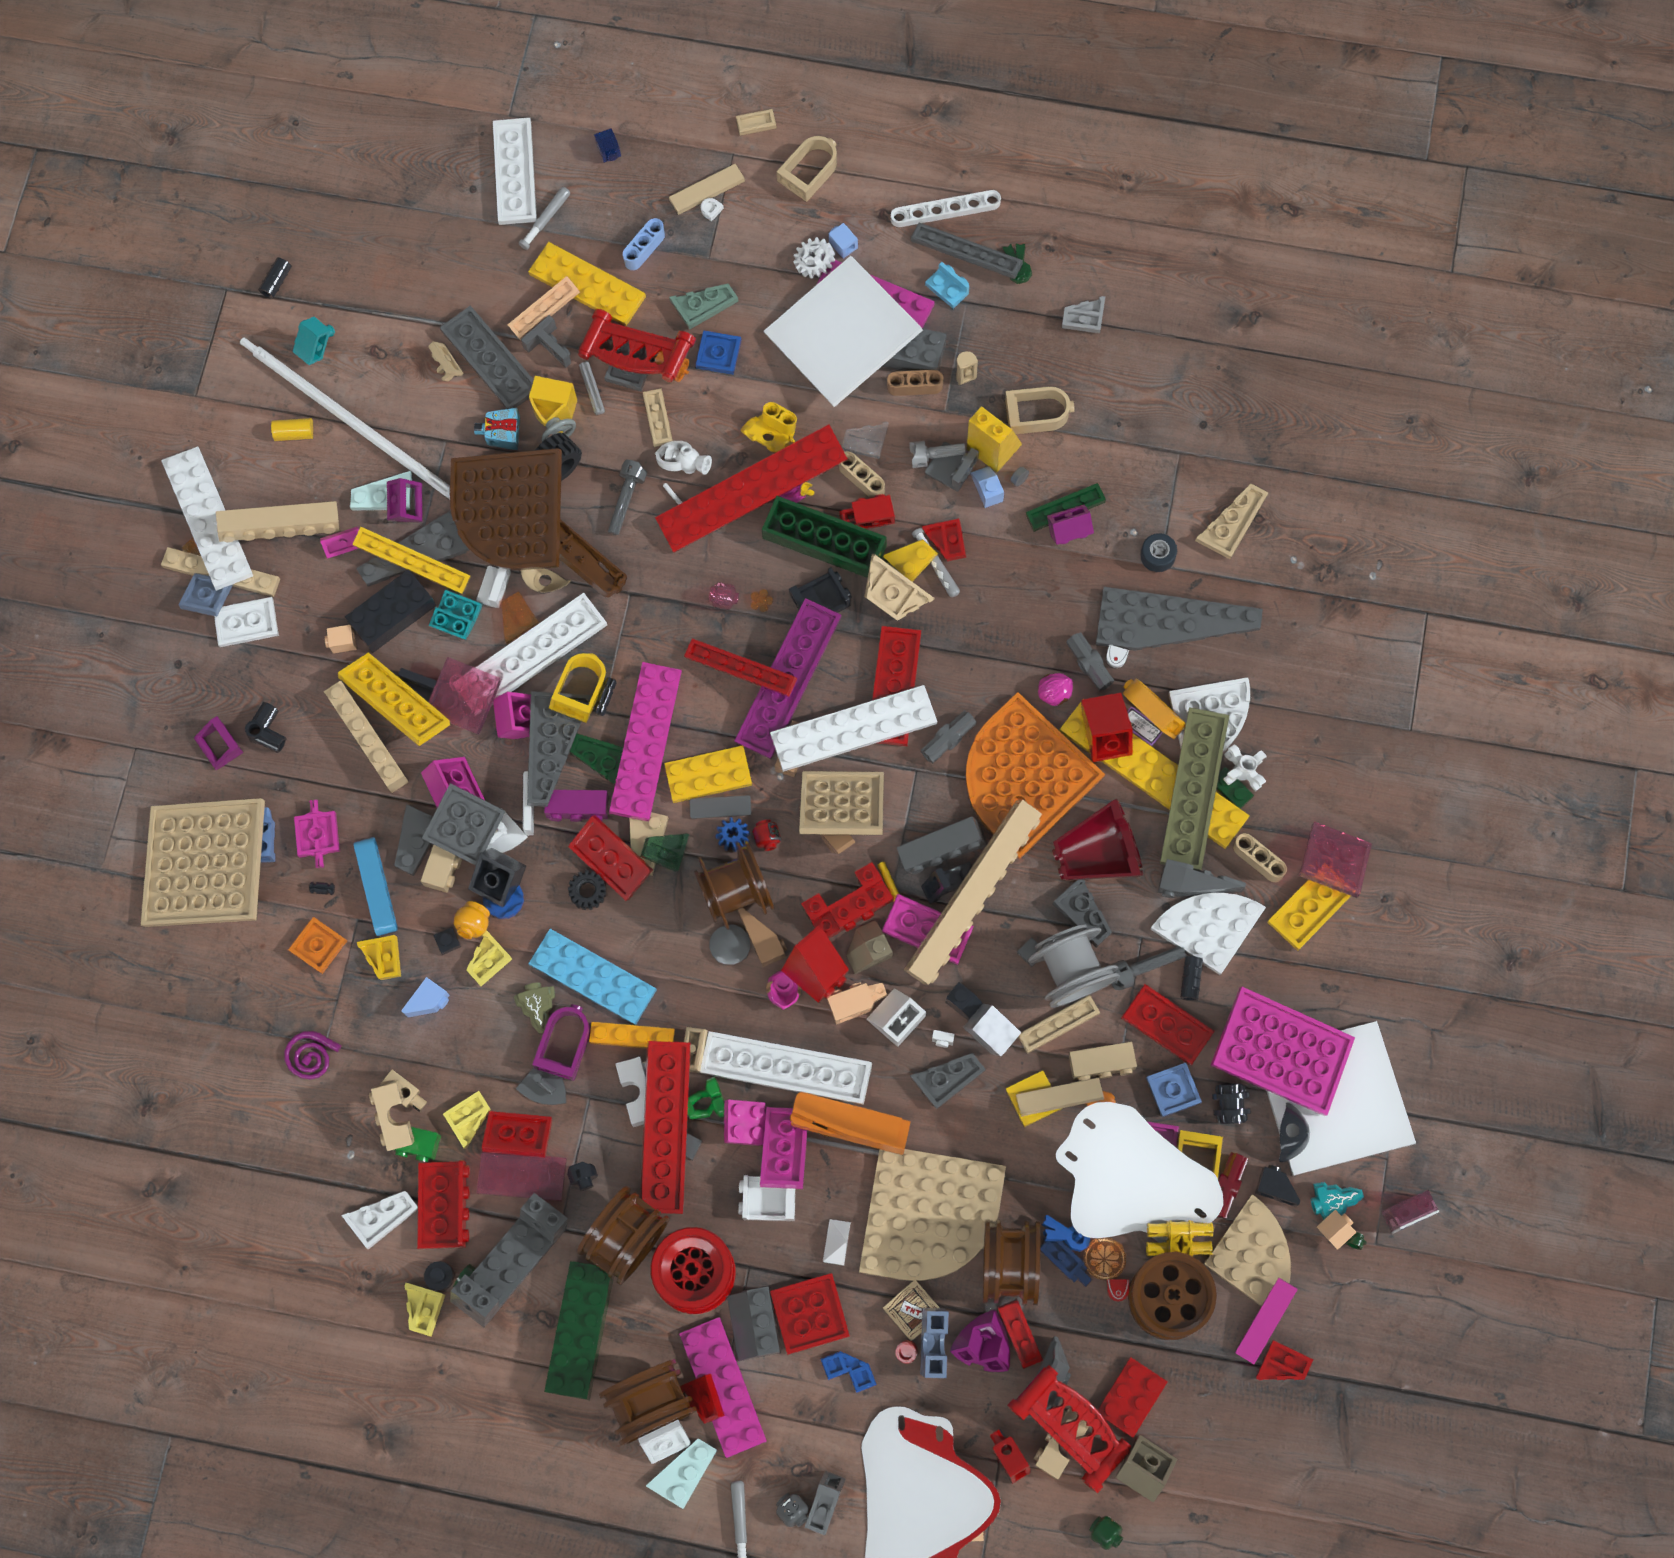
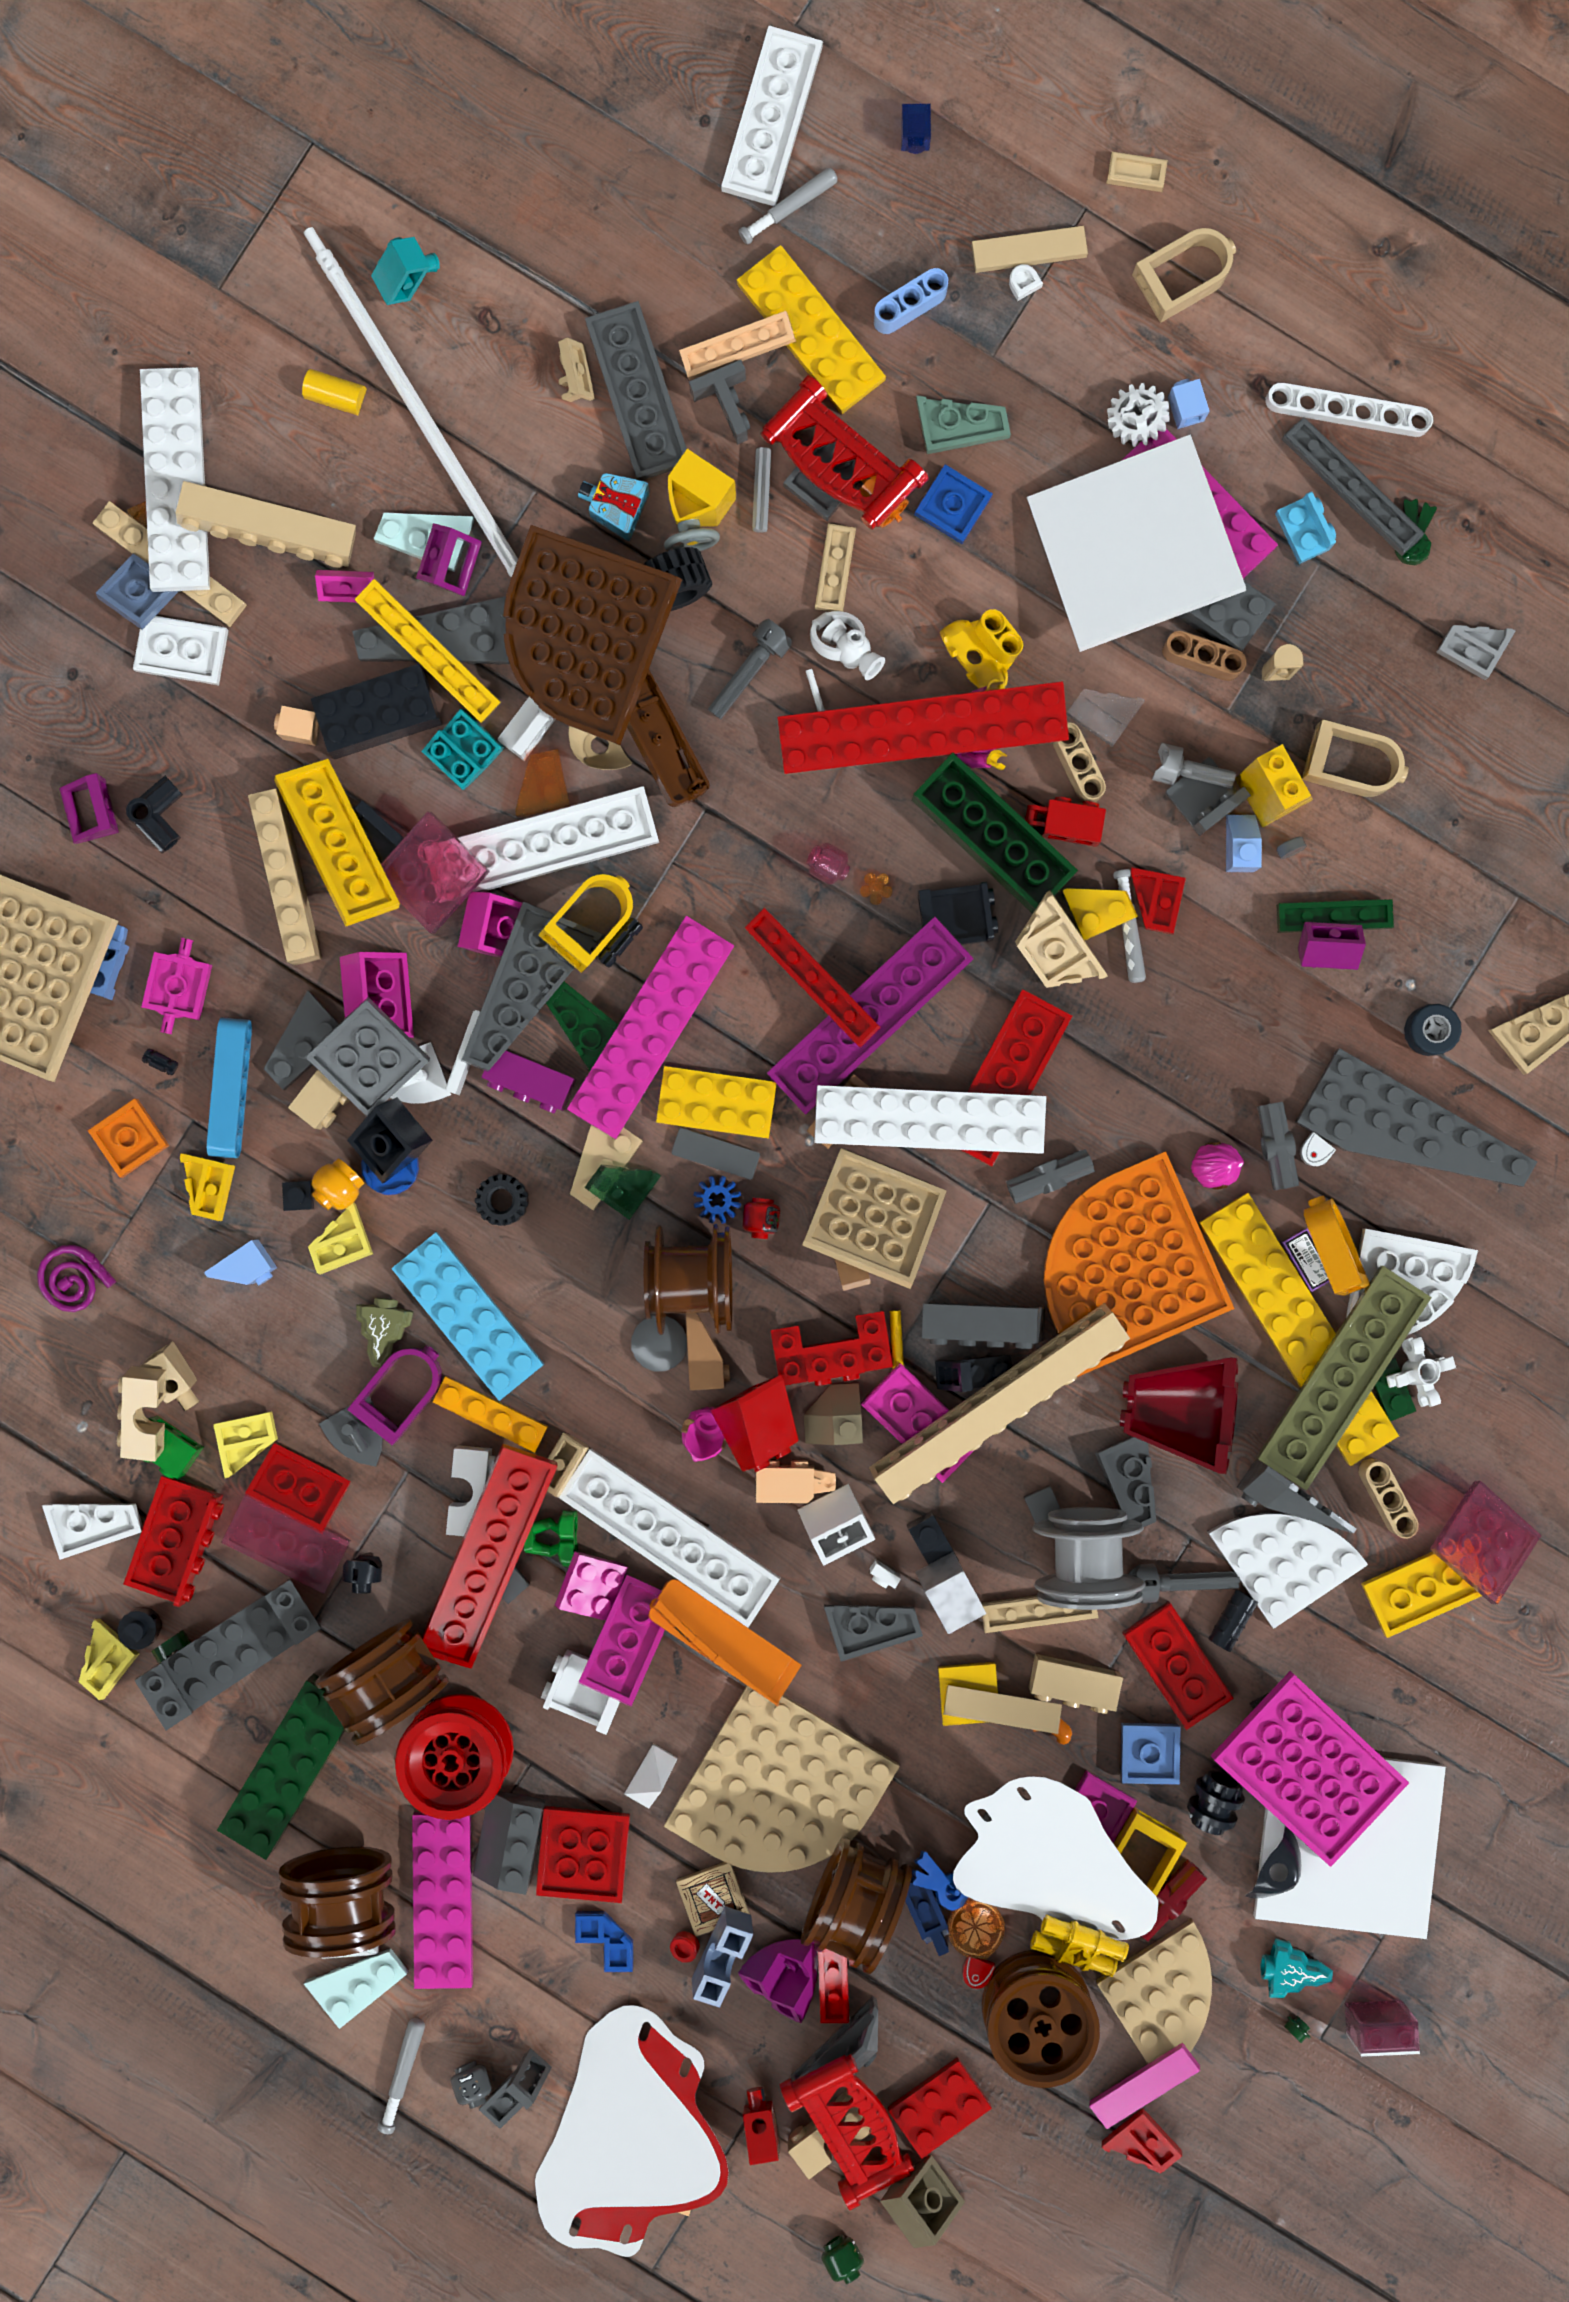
camera: 20 degrees right, 15 degrees up
black axle [258,257,292,299] -> none
red plate [568,815,653,901] -> none
red wing [680,1374,725,1424] -> none
red slope [1081,693,1133,762] -> none
black slope [1255,1165,1300,1207] -> none
light nougat brick [1317,1210,1356,1250] -> none

